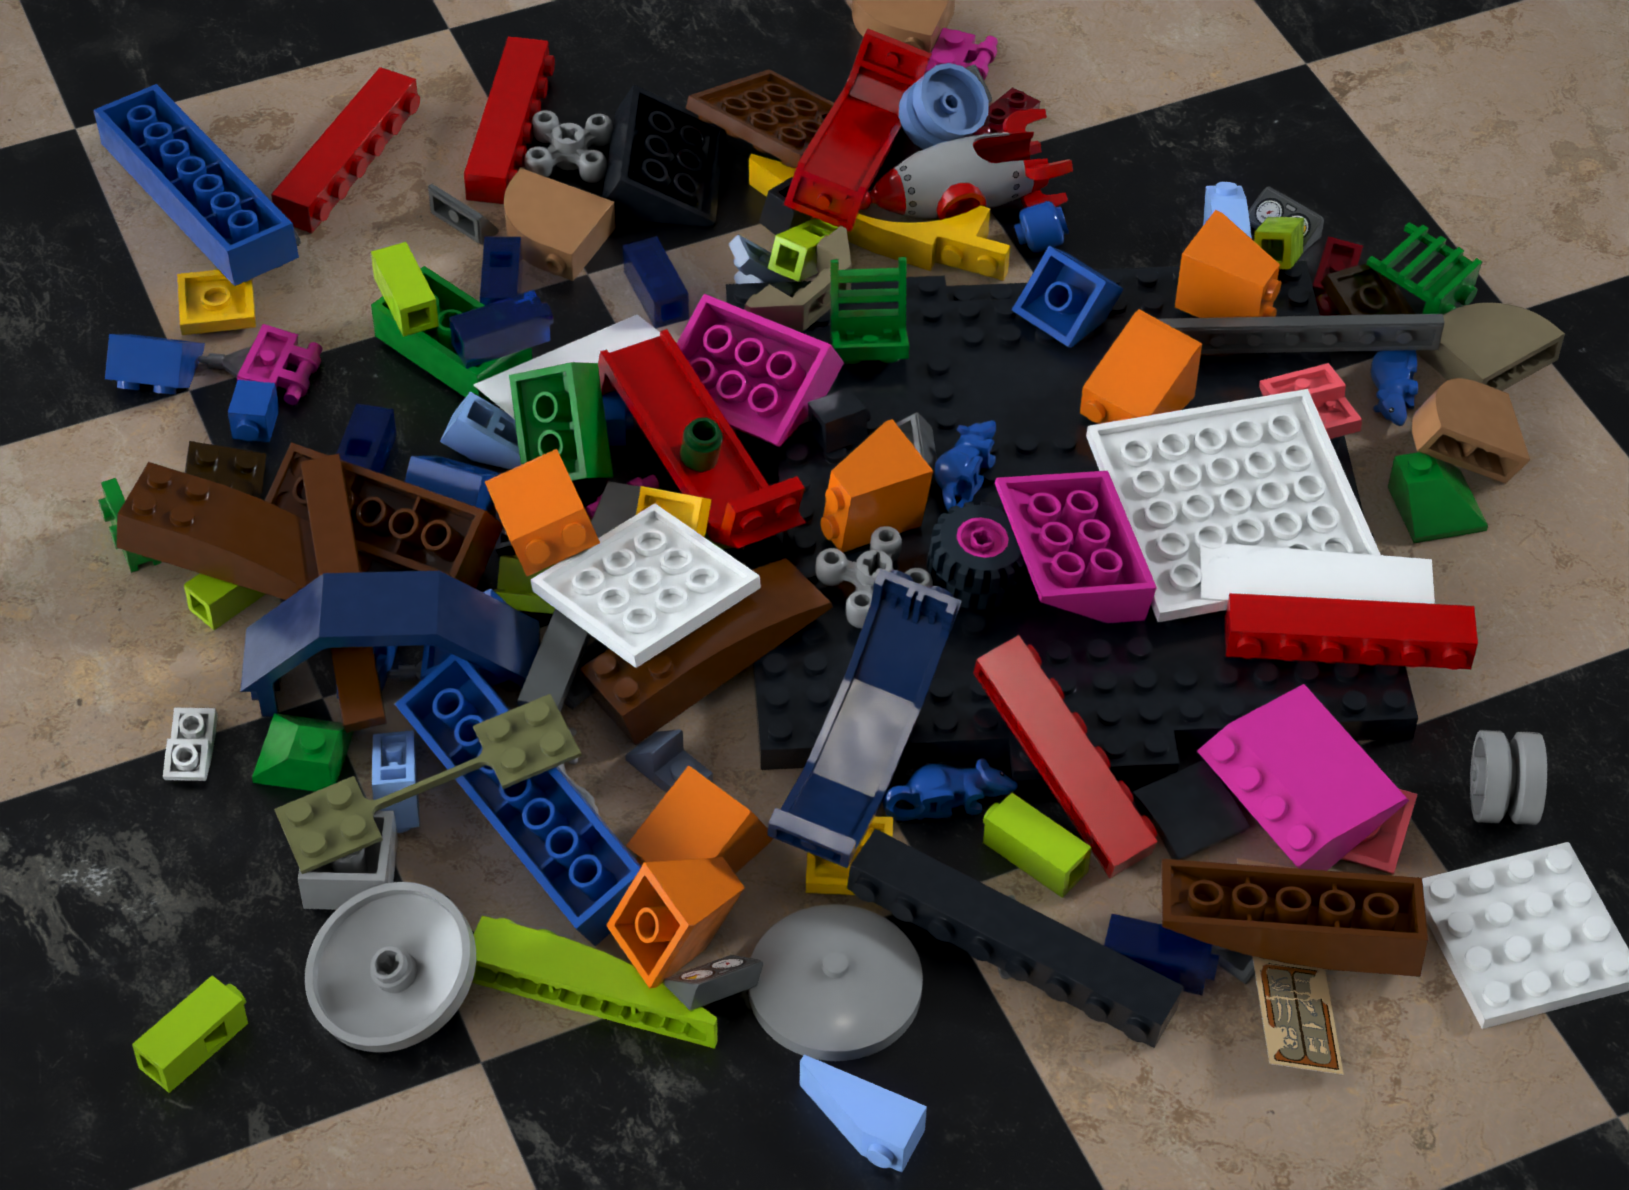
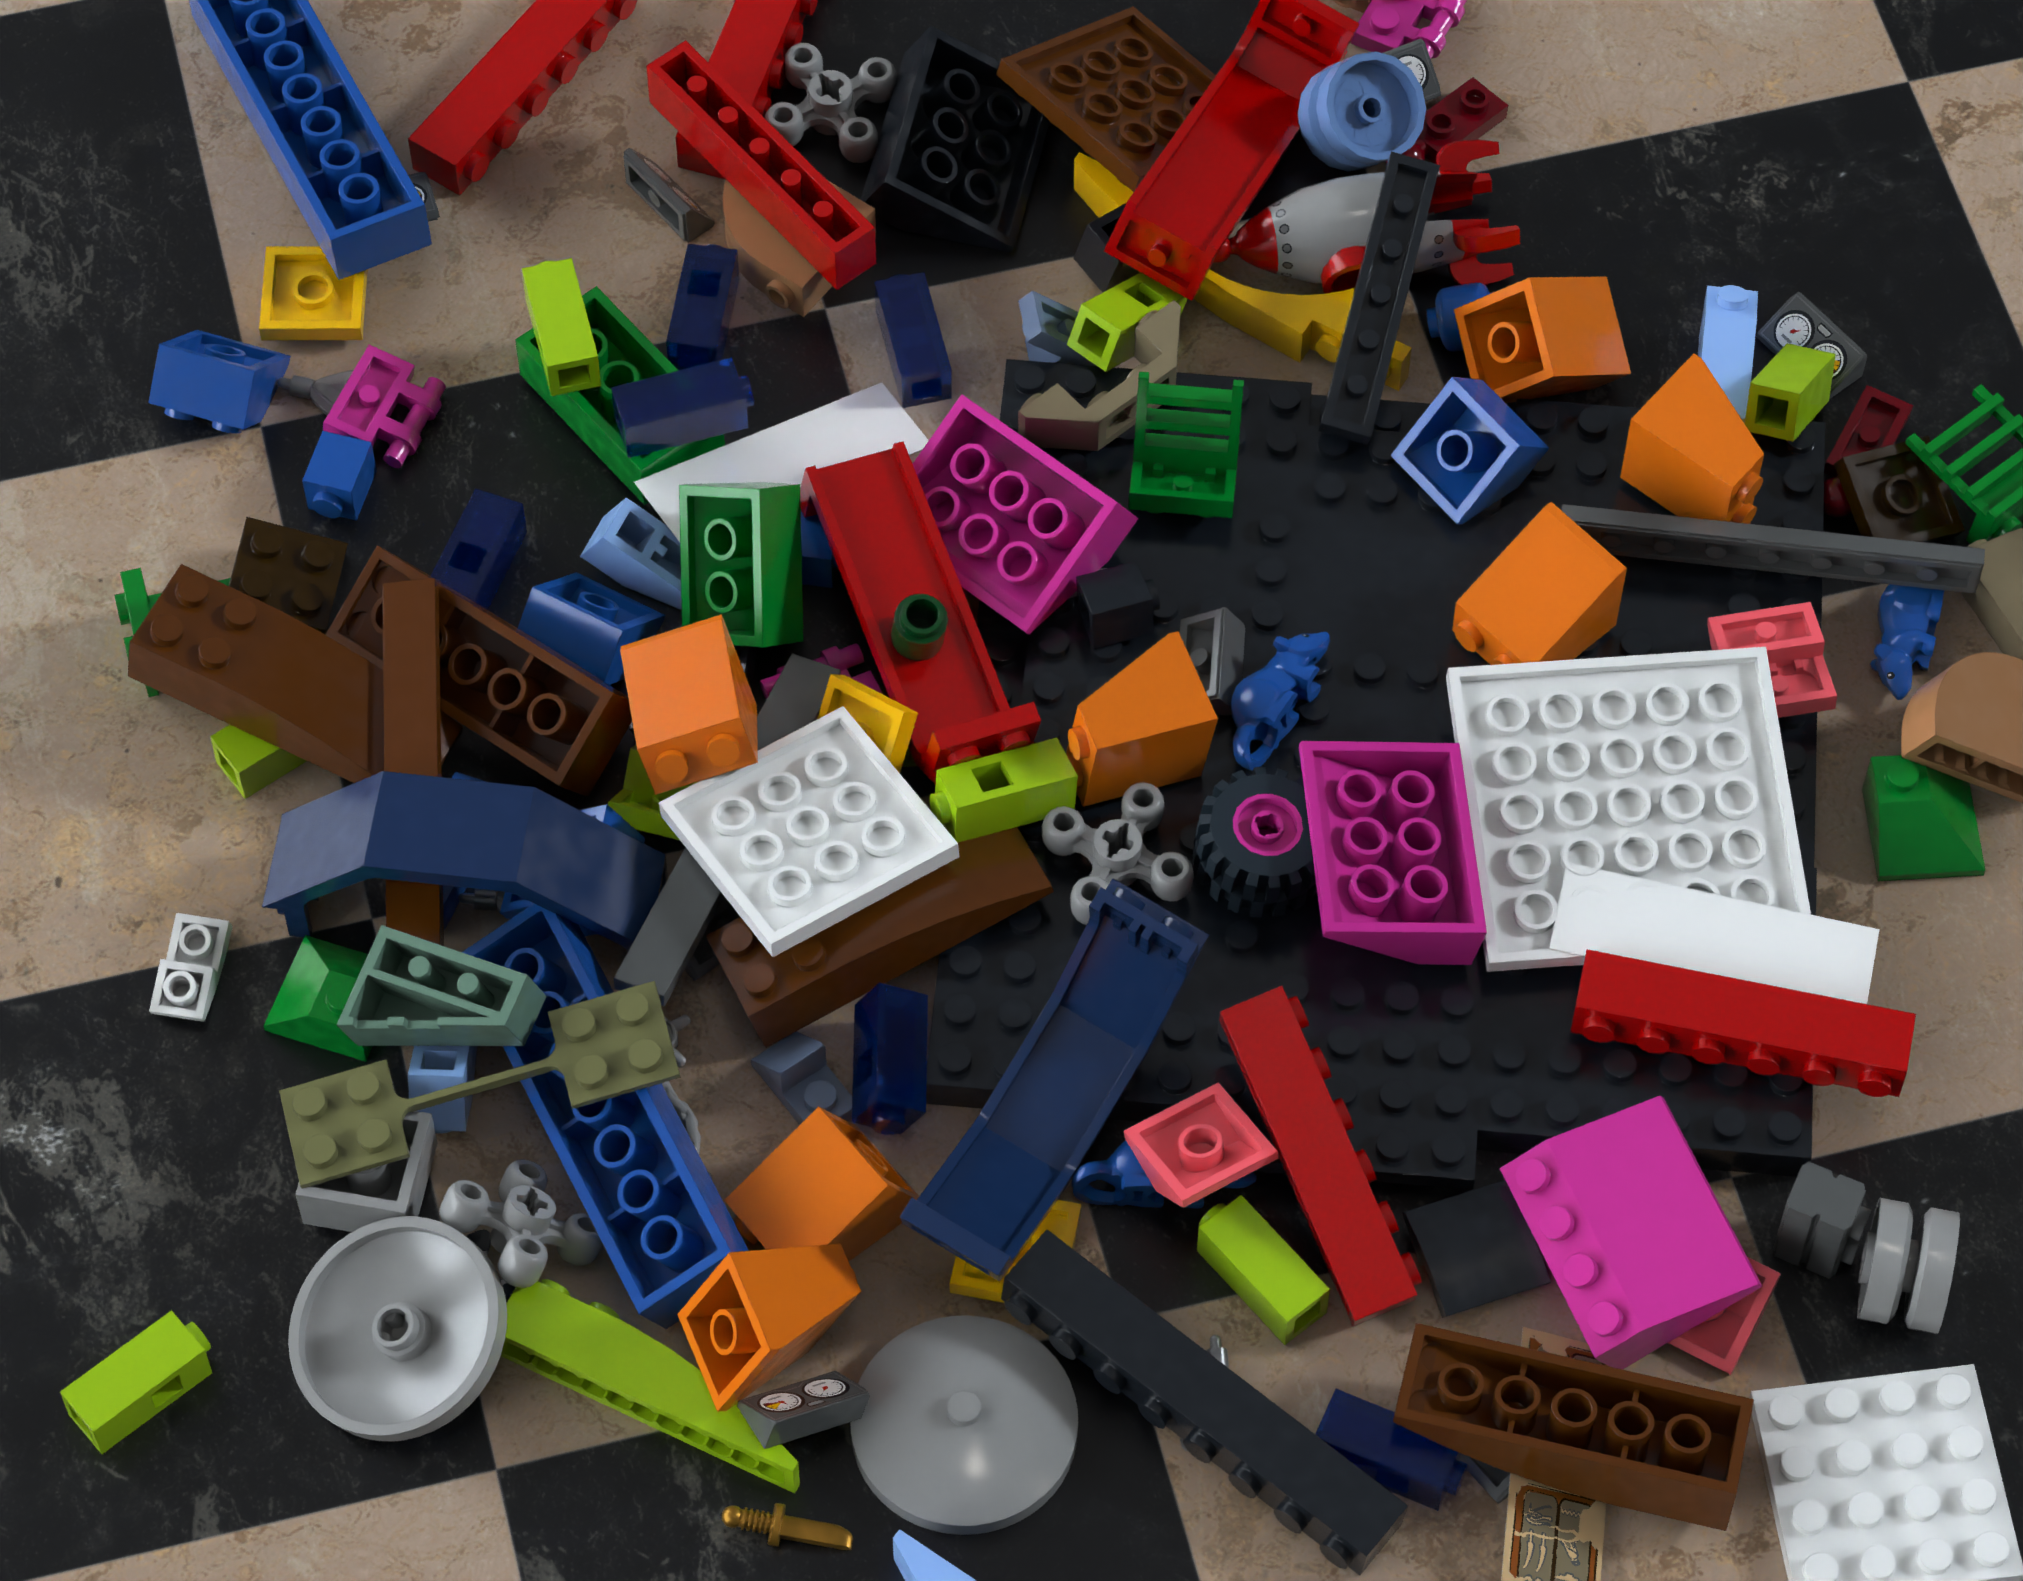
camera: 10 degrees right, 10 degrees up
none -> sand green wedge [337,925,546,1046]
none -> light grey gear [439,1159,603,1288]
none -> red brick [646,40,876,290]
none -> pearl gold piece [722,1503,853,1550]
none -> clear blue brick [852,983,928,1135]
none -> lime brick [929,737,1078,843]
none -> coral slope [1124,1082,1279,1208]
none -> black plate [1318,151,1440,445]
none -> orange slope [1454,276,1631,403]
none -> dark grey brick [1773,1161,1871,1279]

